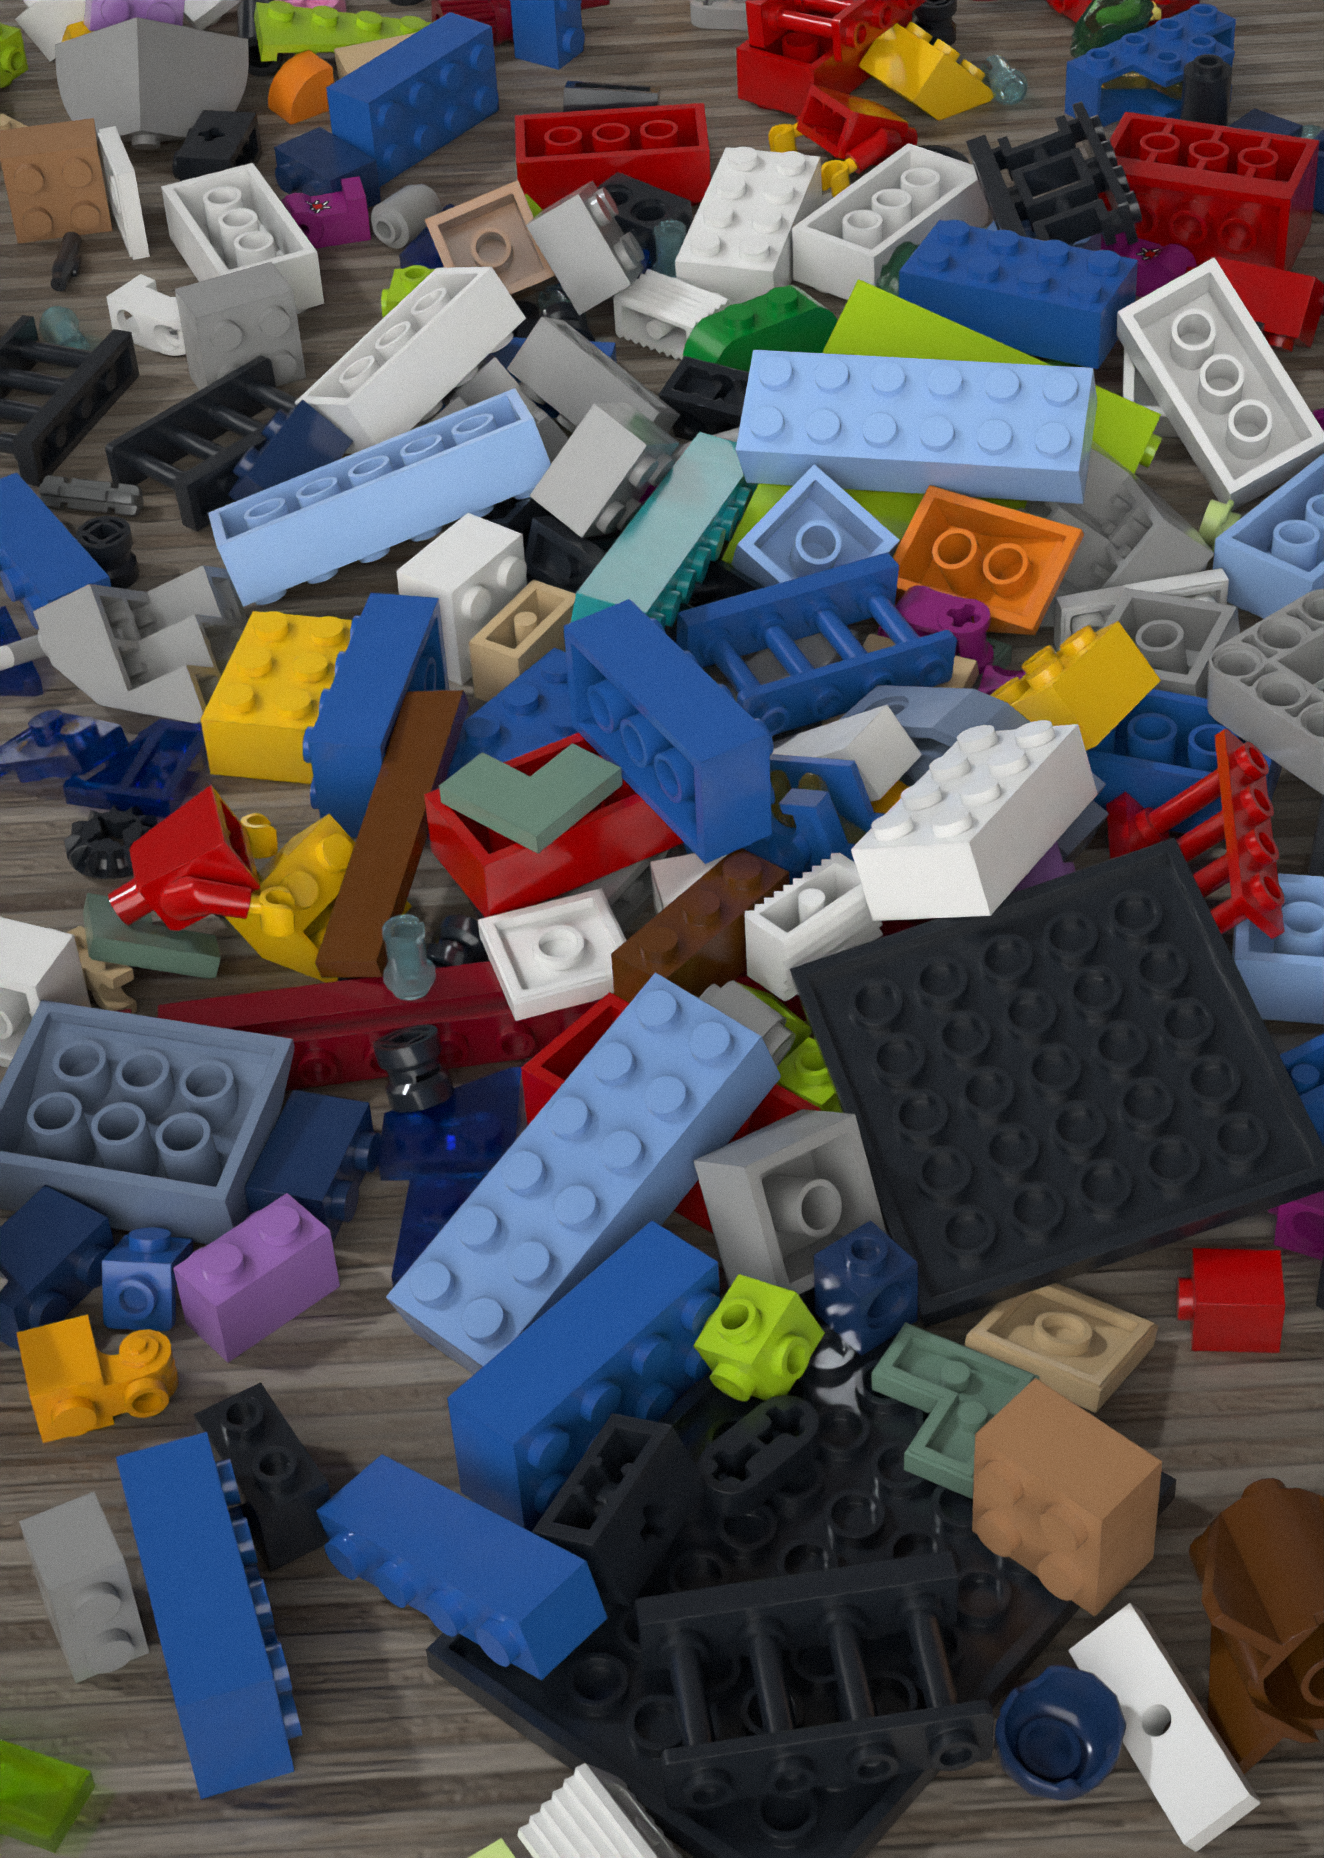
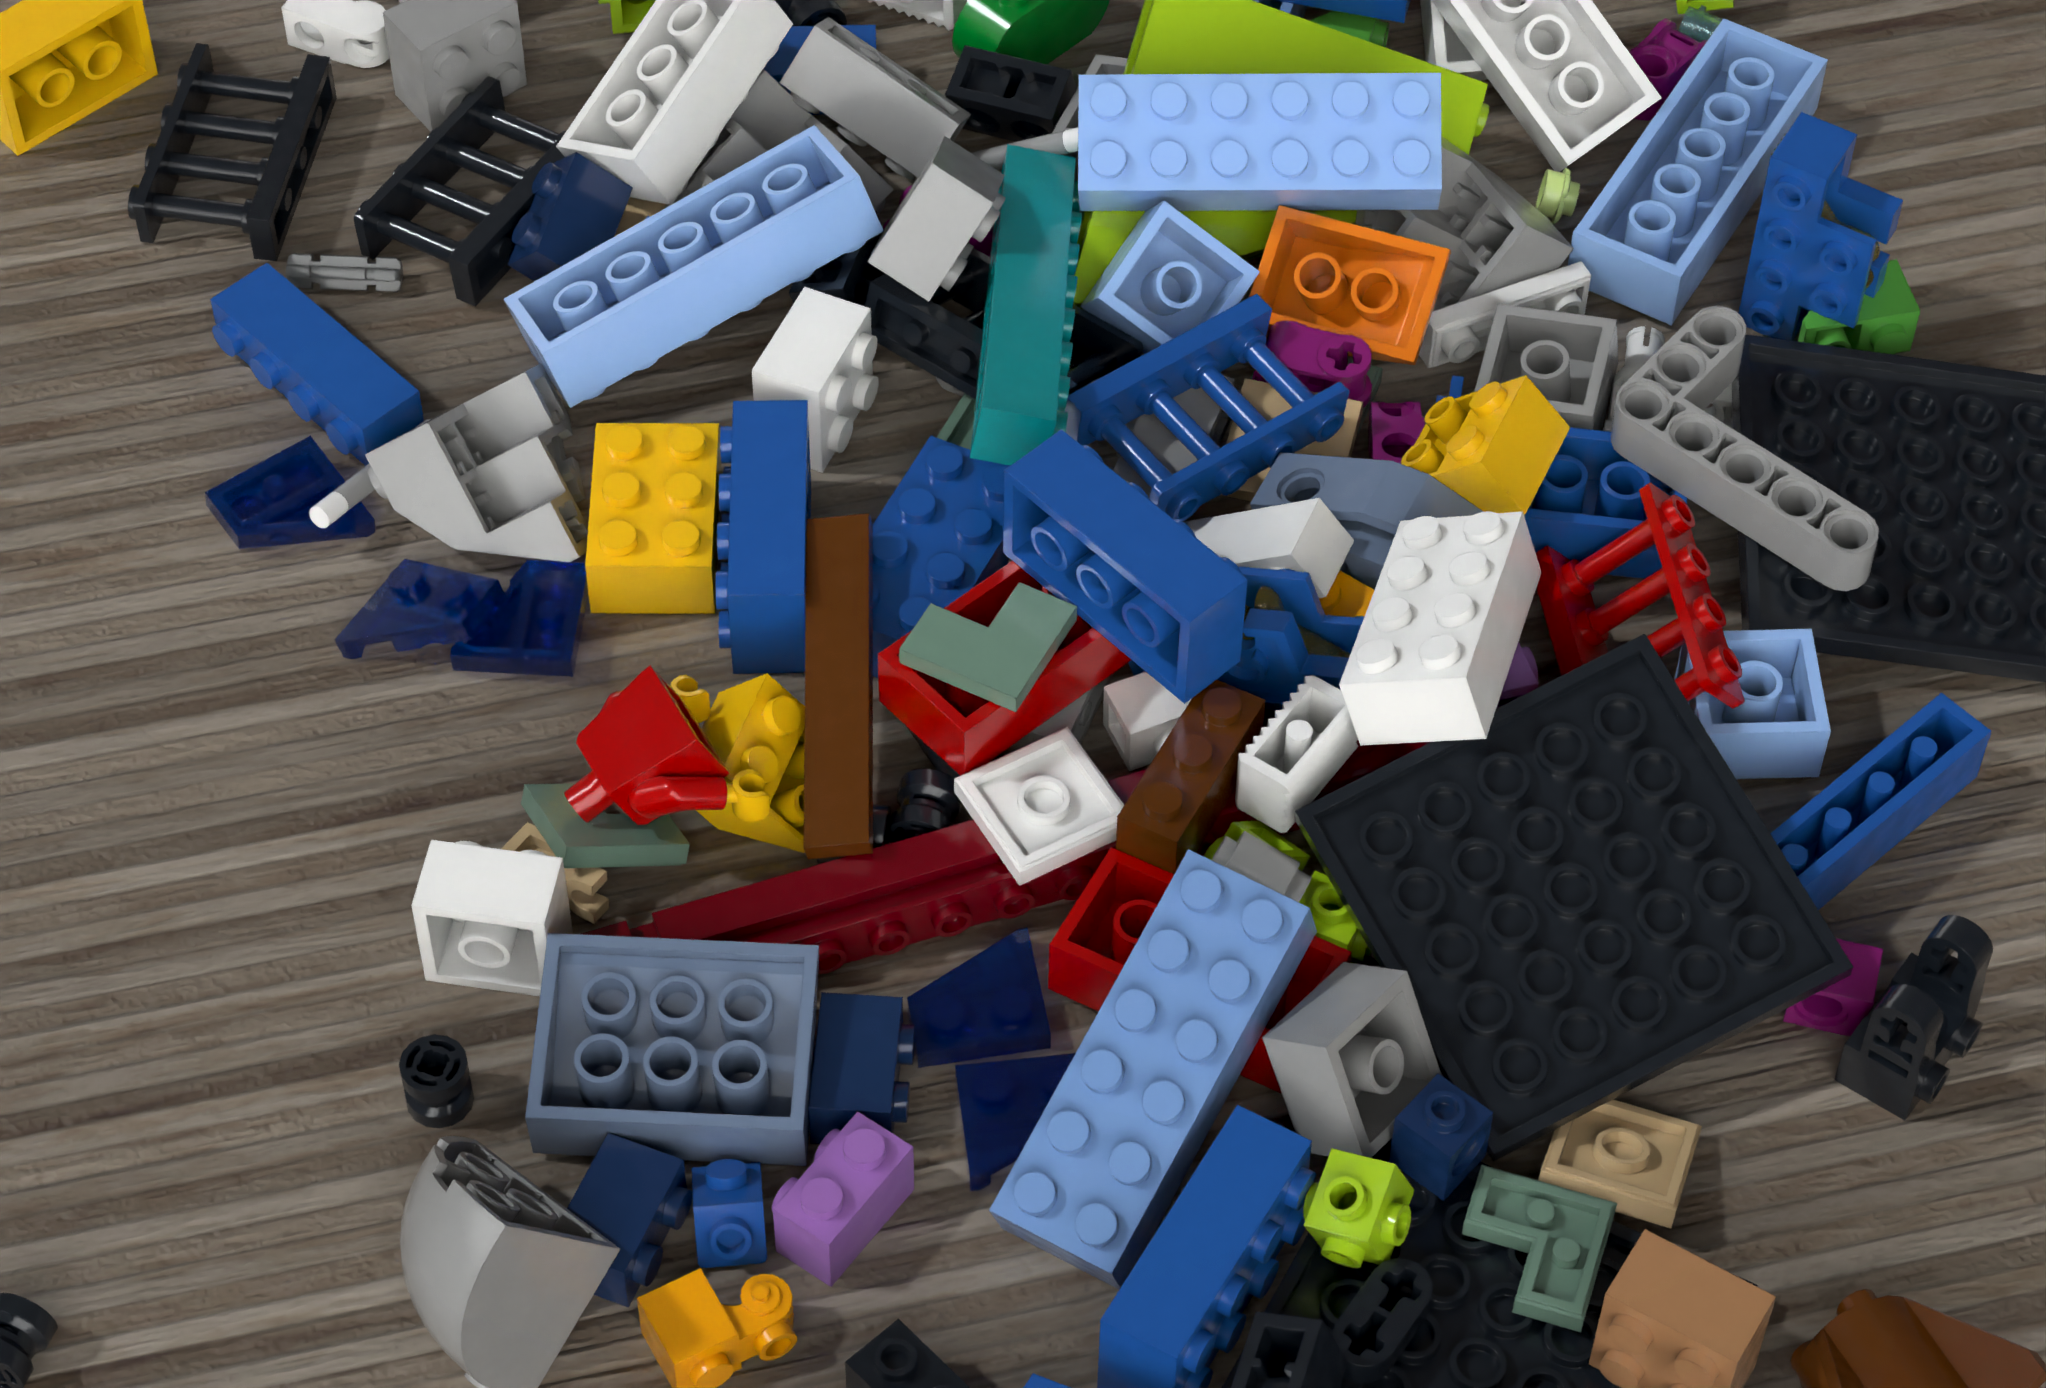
camera: 15 degrees left, 10 degrees up
clear light blue pin [39,306,90,350] -> none
black gear [64,804,158,879] -> none
black wheel [76,516,139,589] -> none
black wheel [373,1024,455,1113] -> none
clear light blue pin [382,914,436,1000] -> none
tan brick [469,580,576,702] -> none
red brick [1176,1248,1286,1353] -> none

